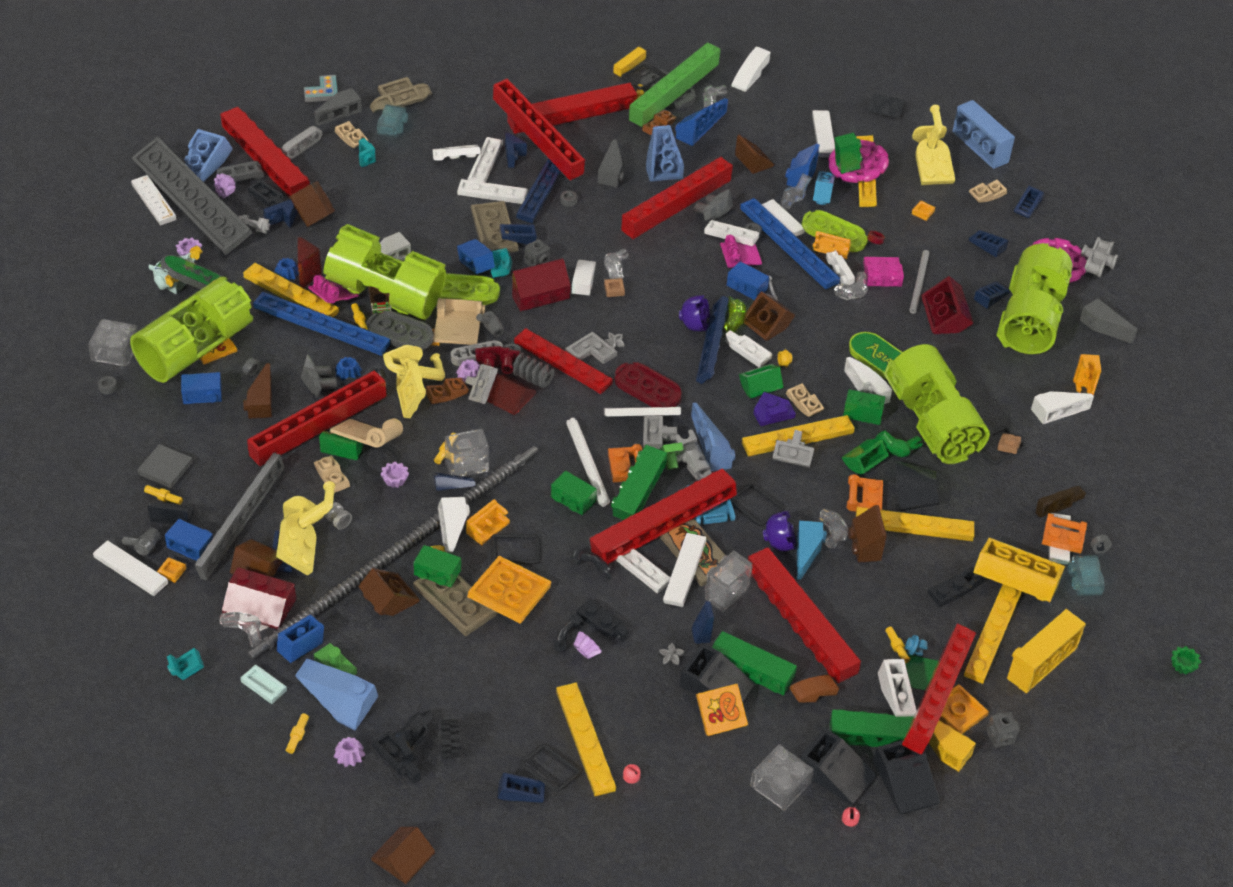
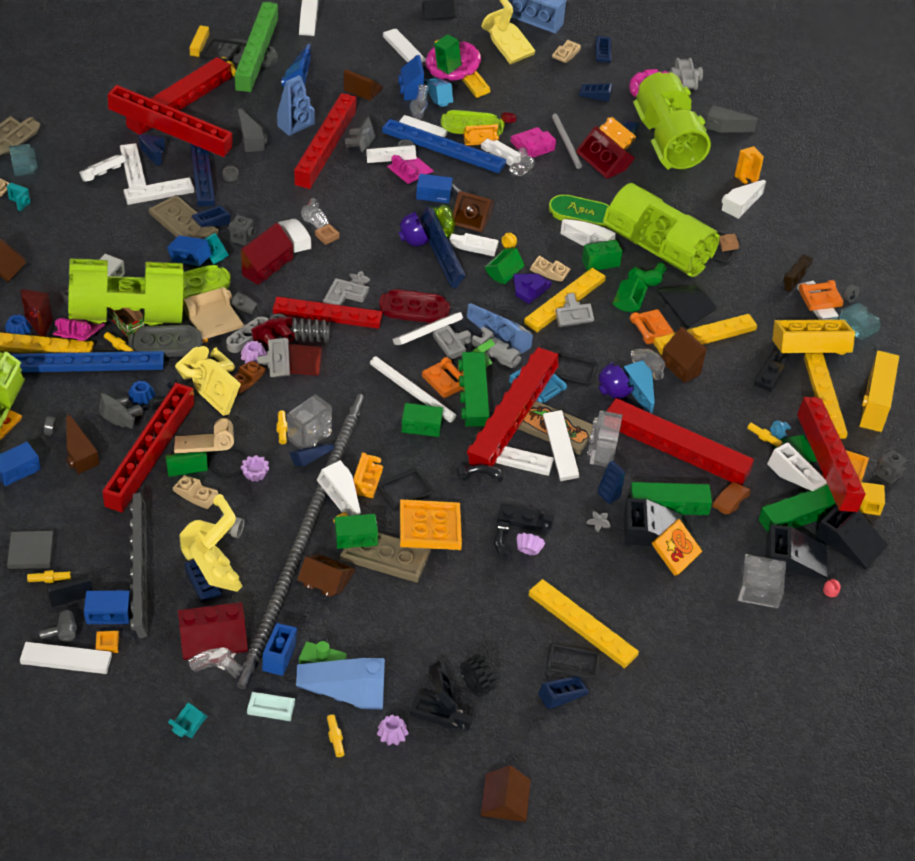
camera: 30 degrees left, 0 degrees up
reddish brown slope [230,539,283,577] -> none
coral hinge [623,764,641,784] -> none
dark orange slope [642,110,677,135] -> none
clear arm [703,85,727,108] -> none
light orange tile [912,201,935,221] -> none
none -> light orange hinge [600,117,636,150]

